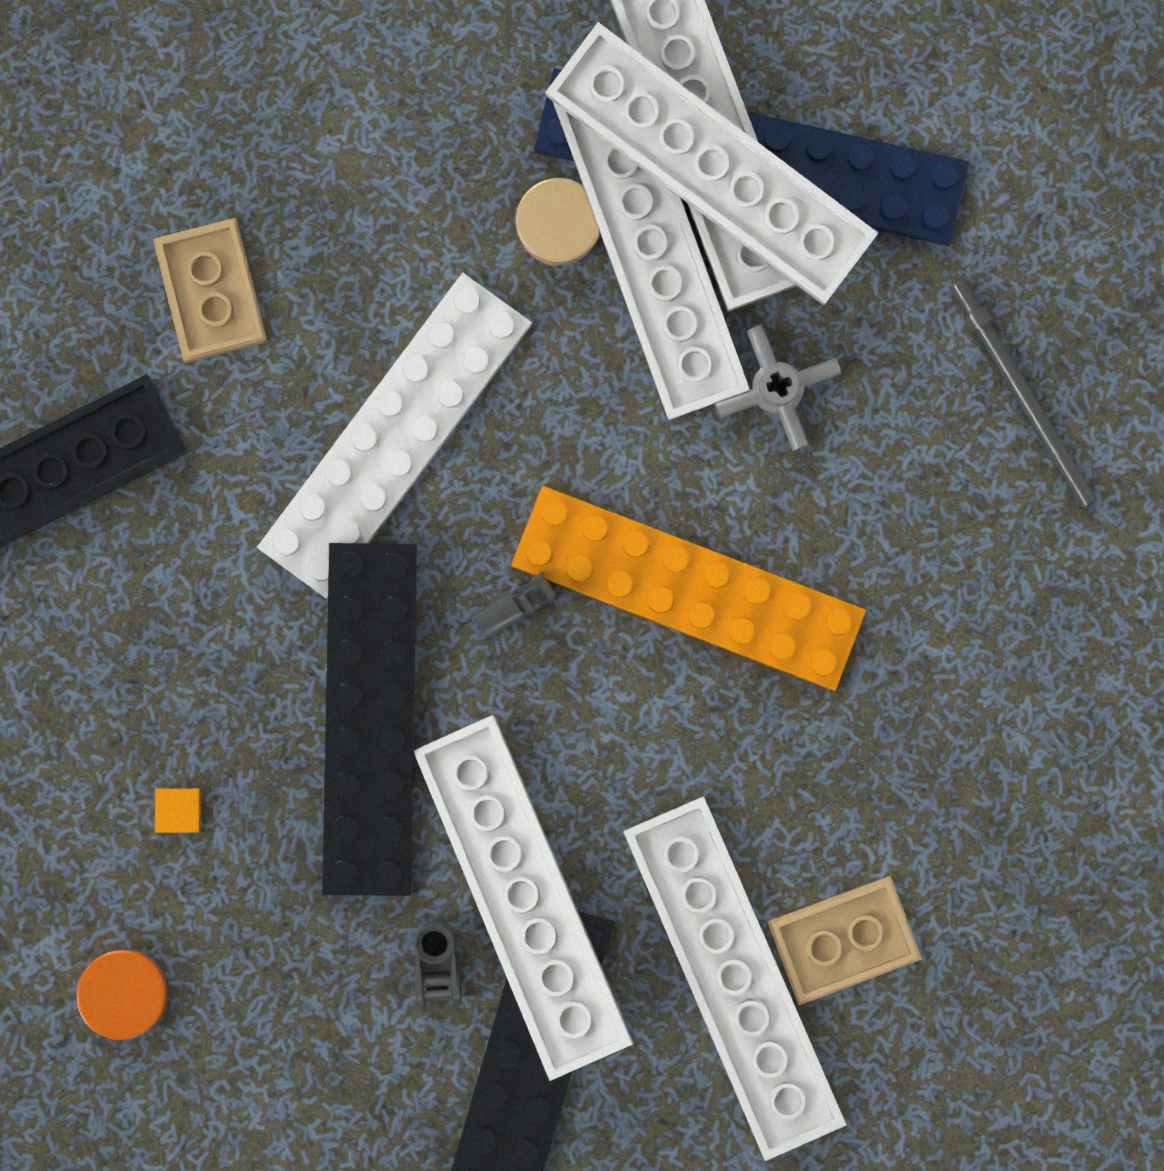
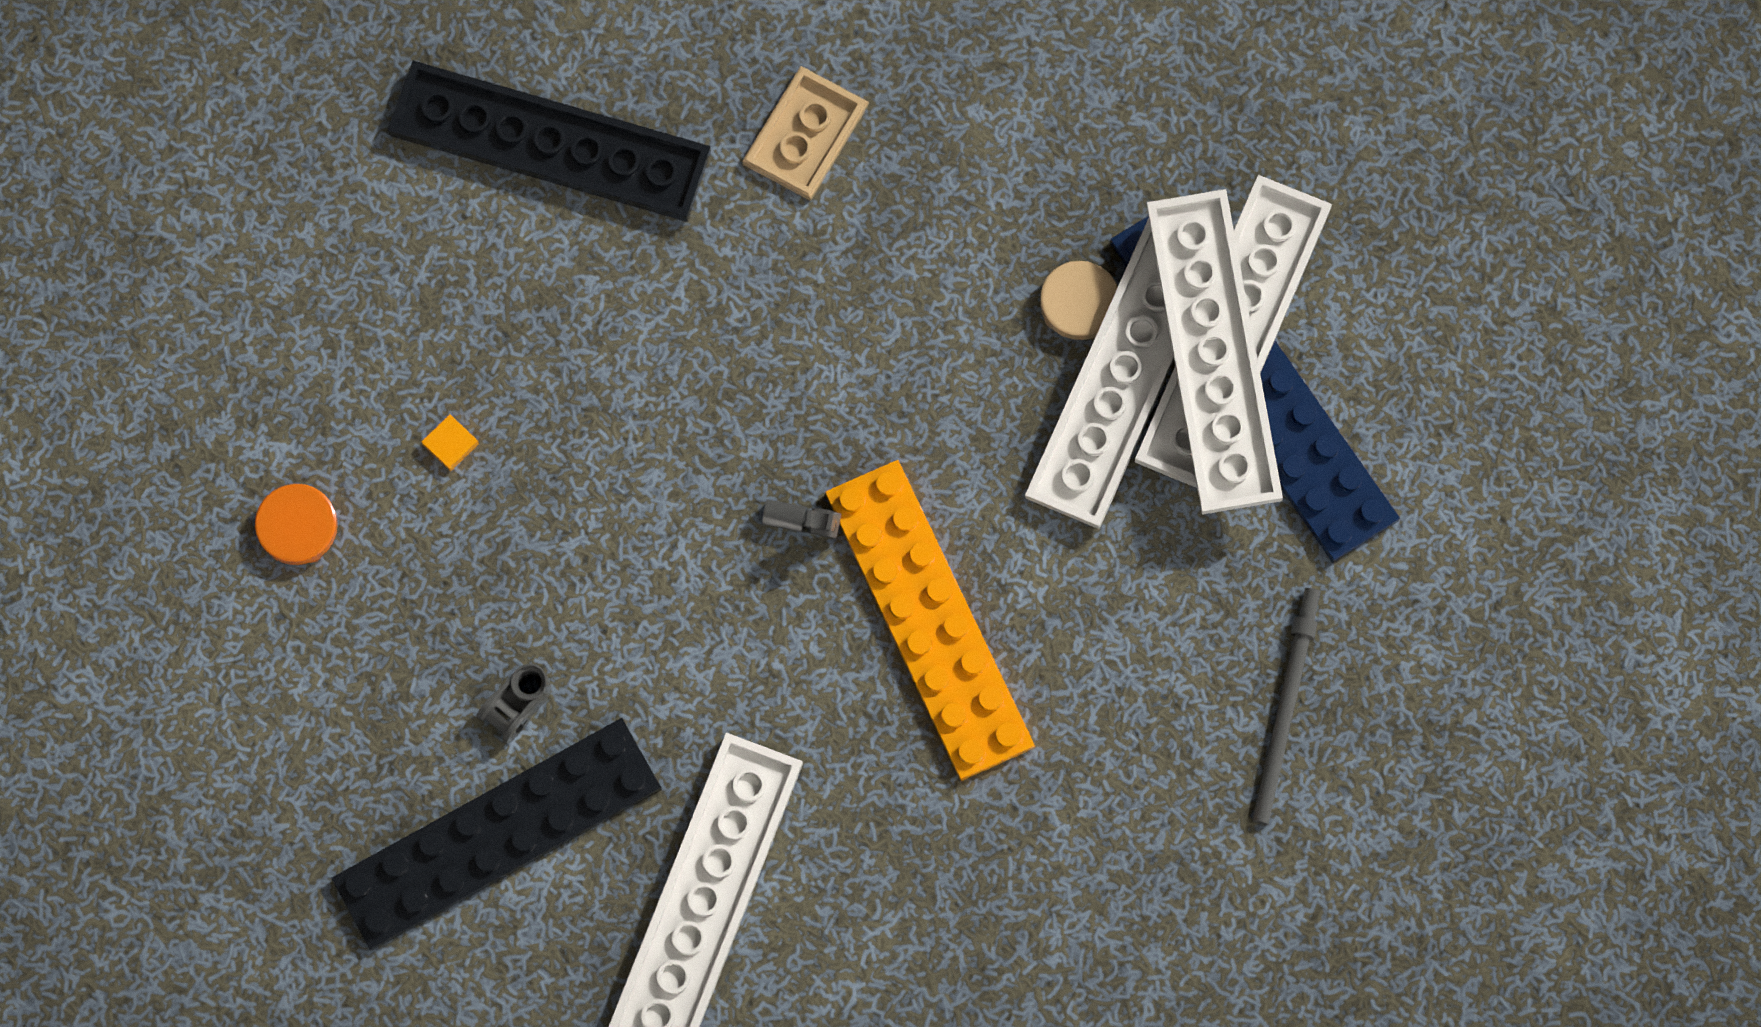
camera: 40 degrees right, 10 degrees down
white plate [257,272,532,599] -> none
black plate [322,543,417,896] -> none
white plate [413,715,634,1081] -> none
light grey bar [714,325,841,452] -> none
tan tile [767,876,922,1005] -> none

